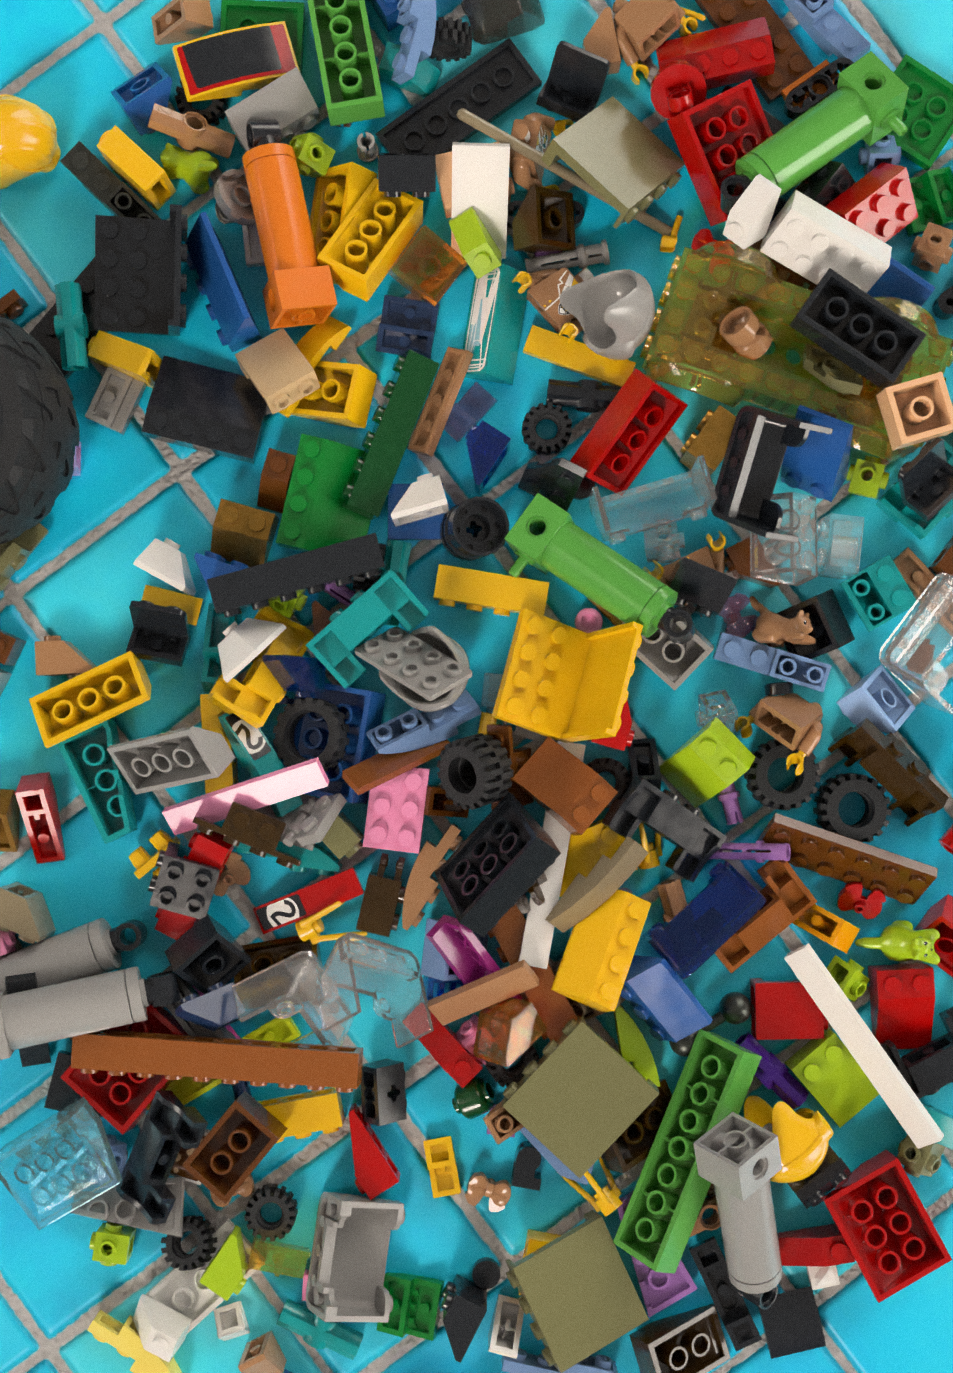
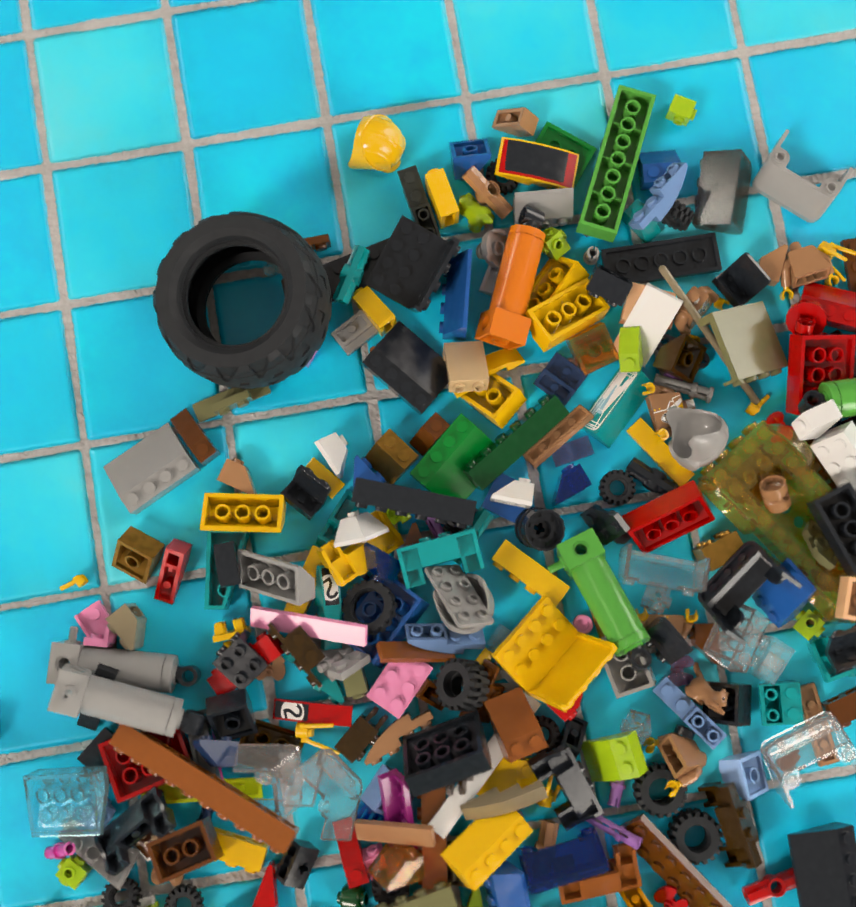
camera: 30 degrees right, 5 degrees down
none -> dark pink pin [44,842,76,860]
none -> black slope [213,541,241,588]

